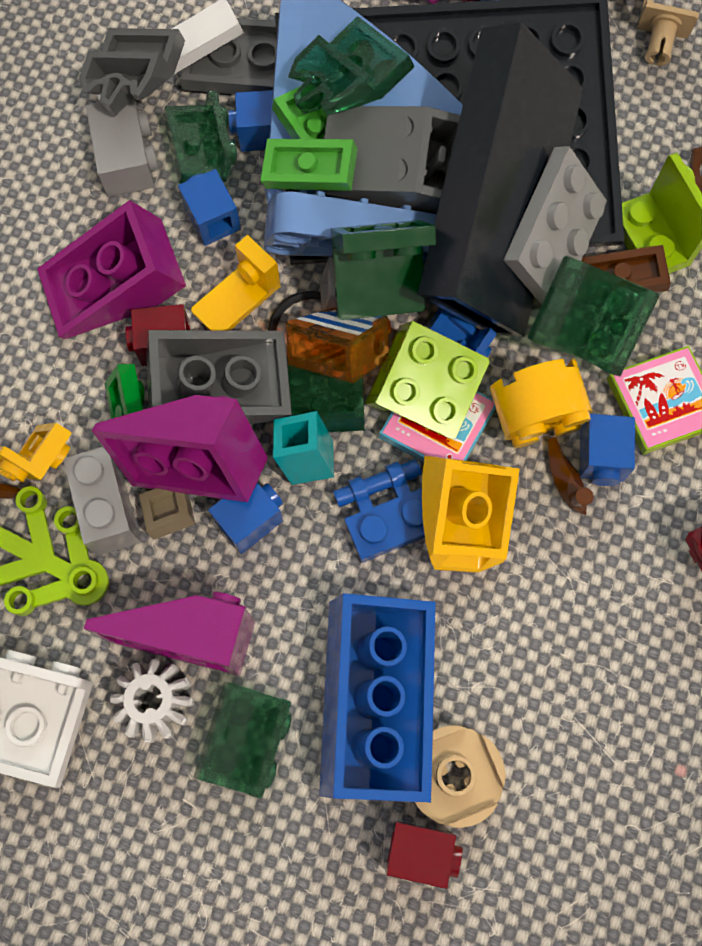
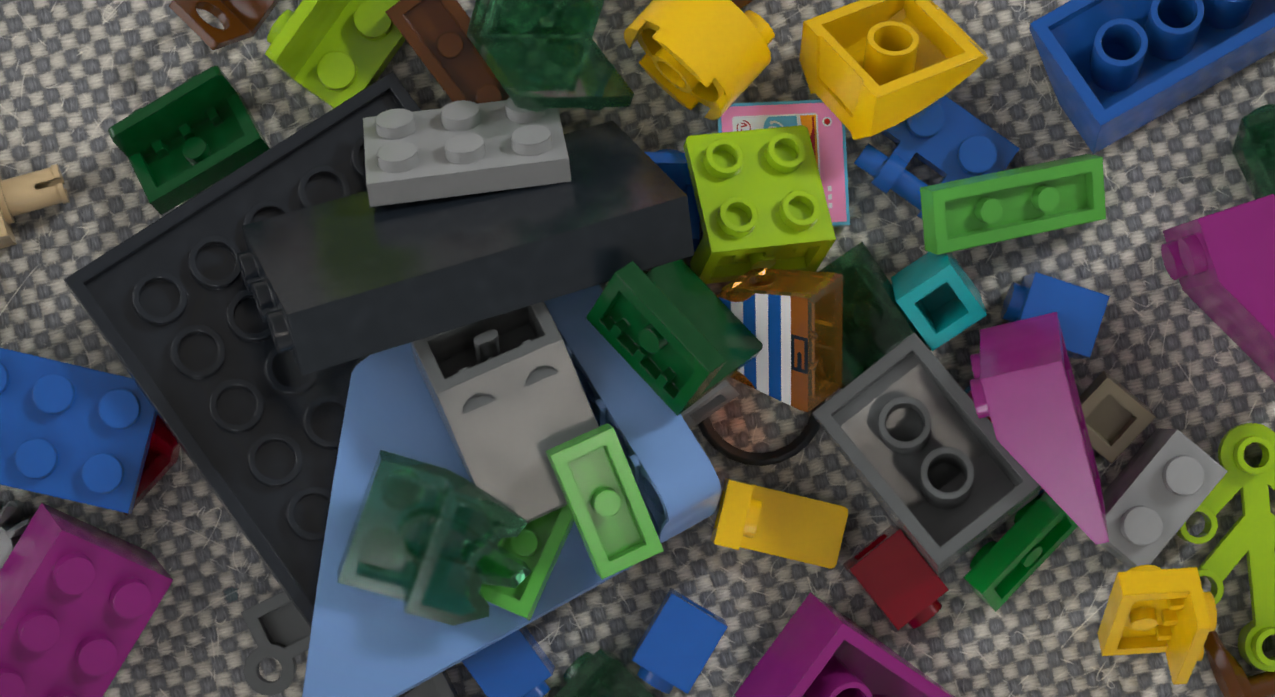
camera: 120 degrees left, 15 degrees up
none -> dark green bracket [108,66,270,215]
none -> bright green plate [920,154,1106,255]

